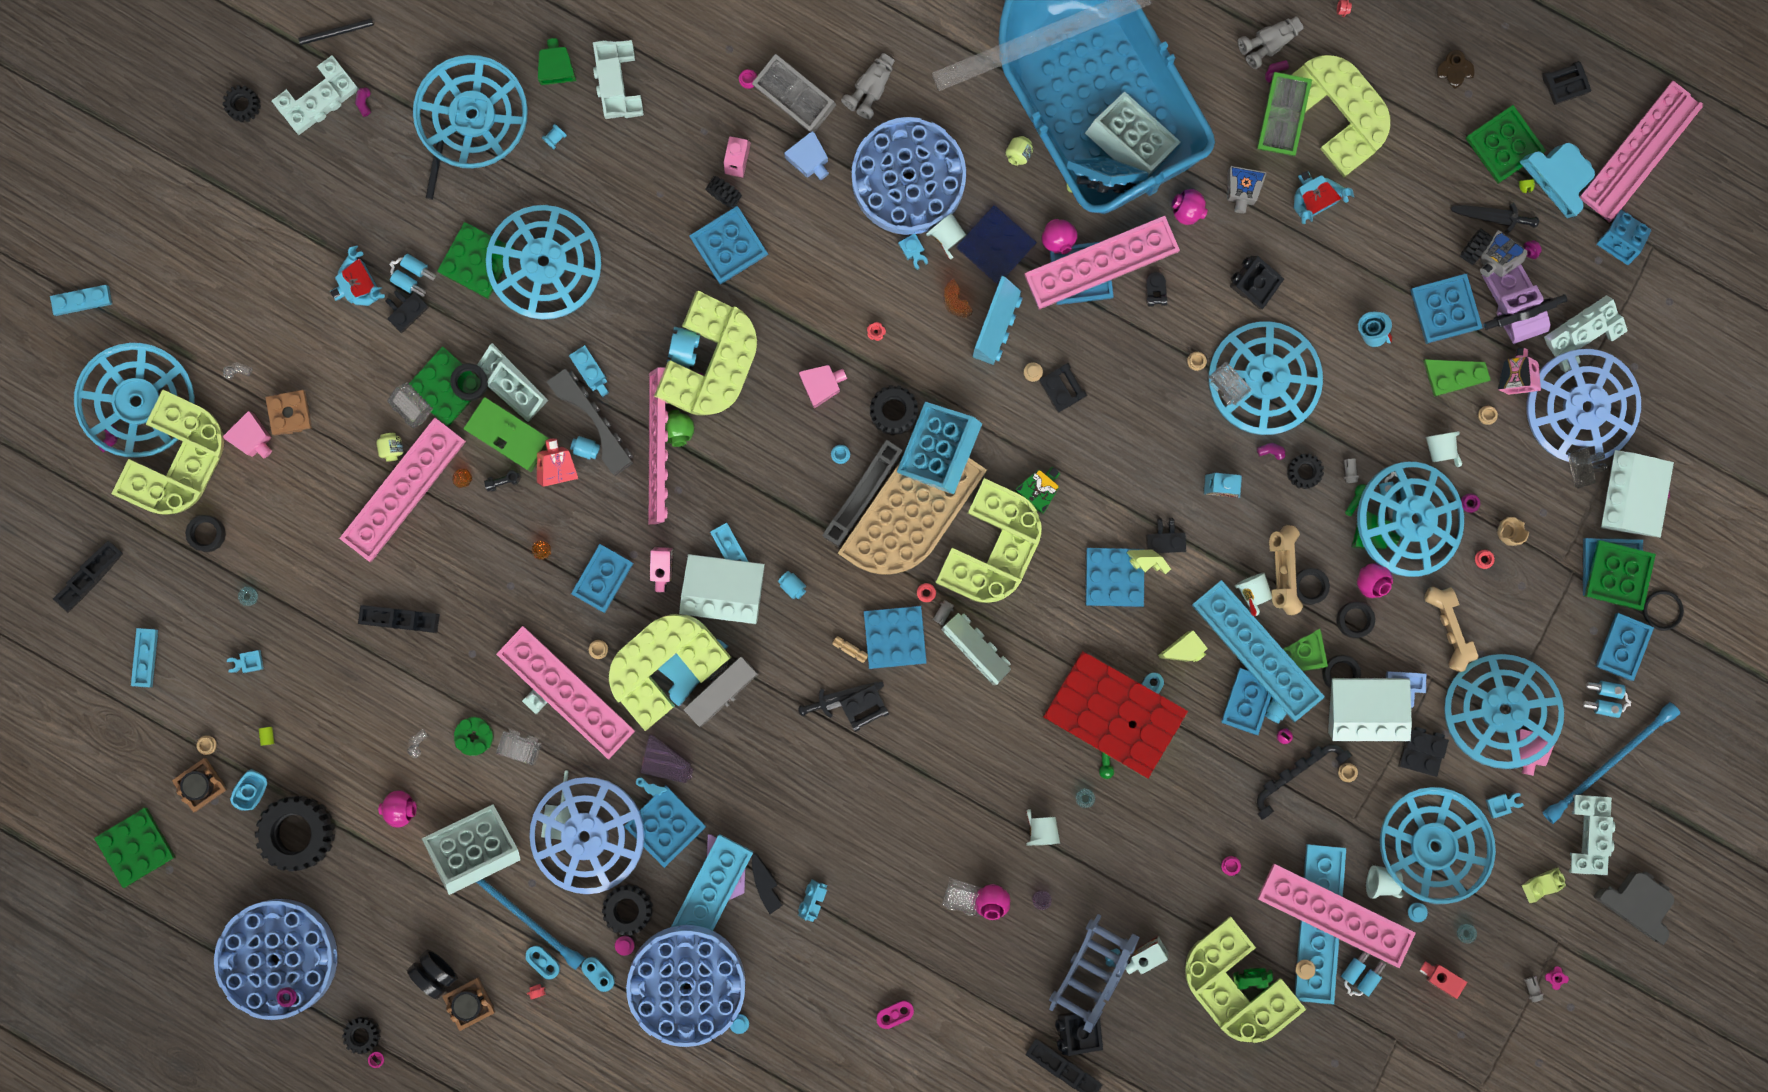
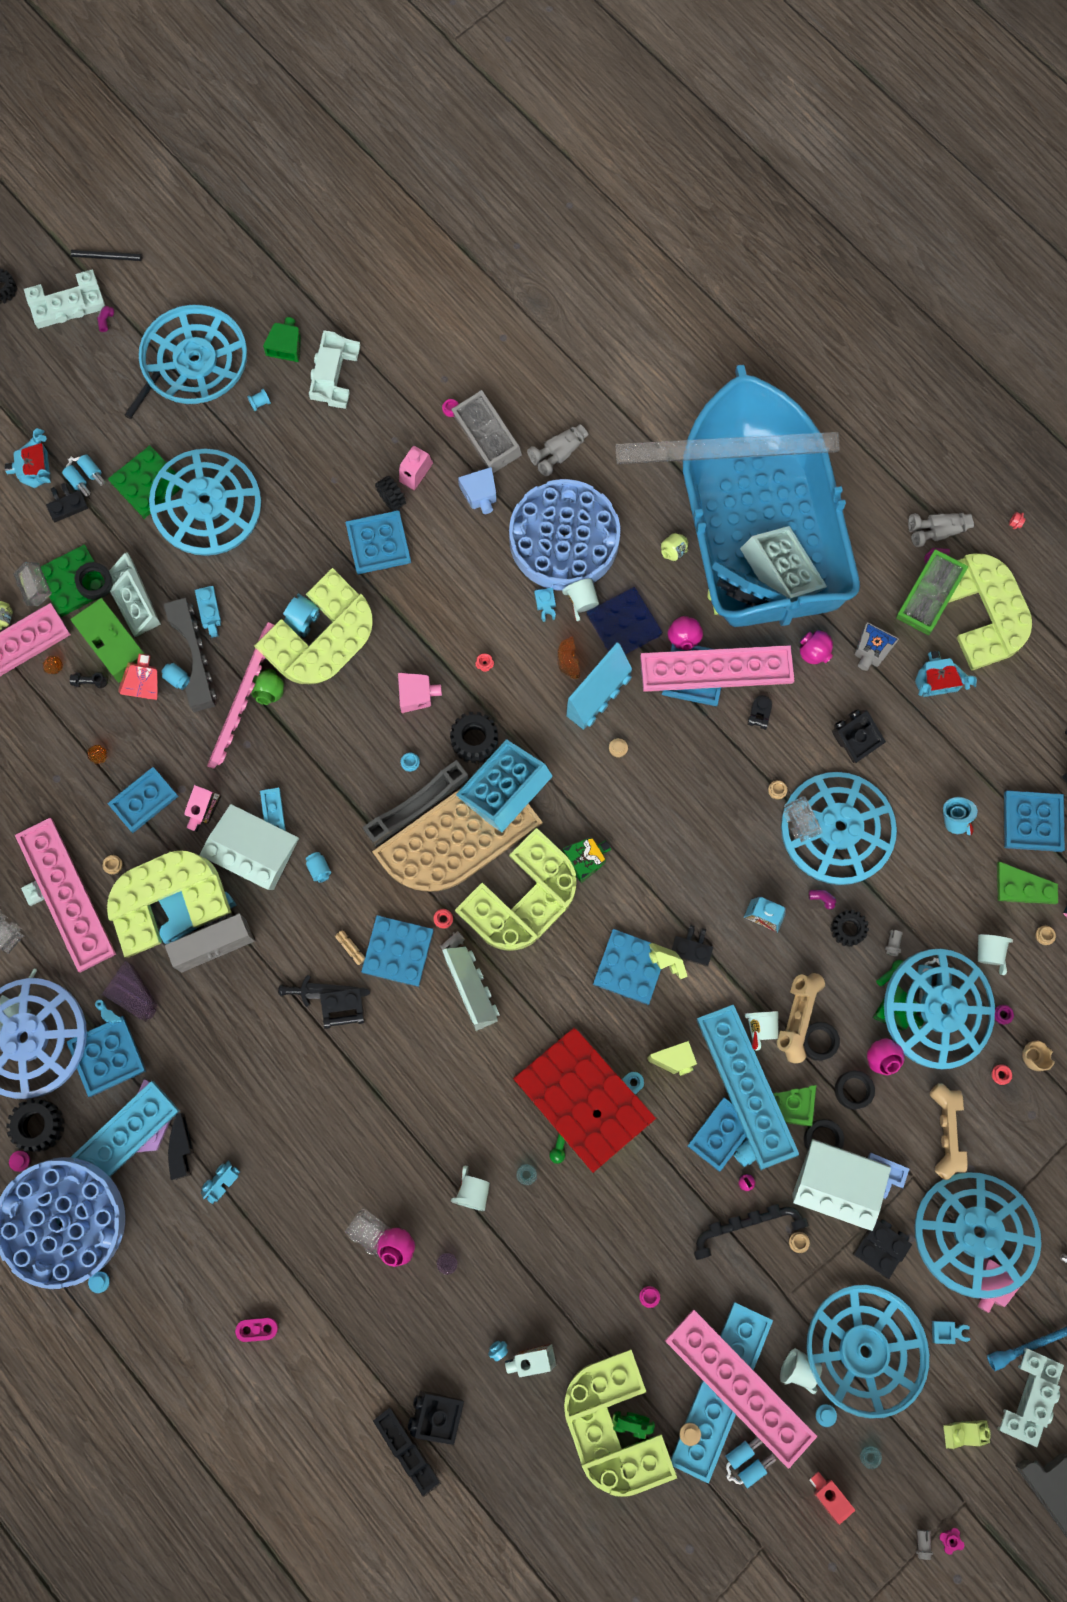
camera: 20 degrees right, 10 degrees down
black plate [1039,363,1088,413] -> none
sand blue fence [1049,914,1140,1033] -> none

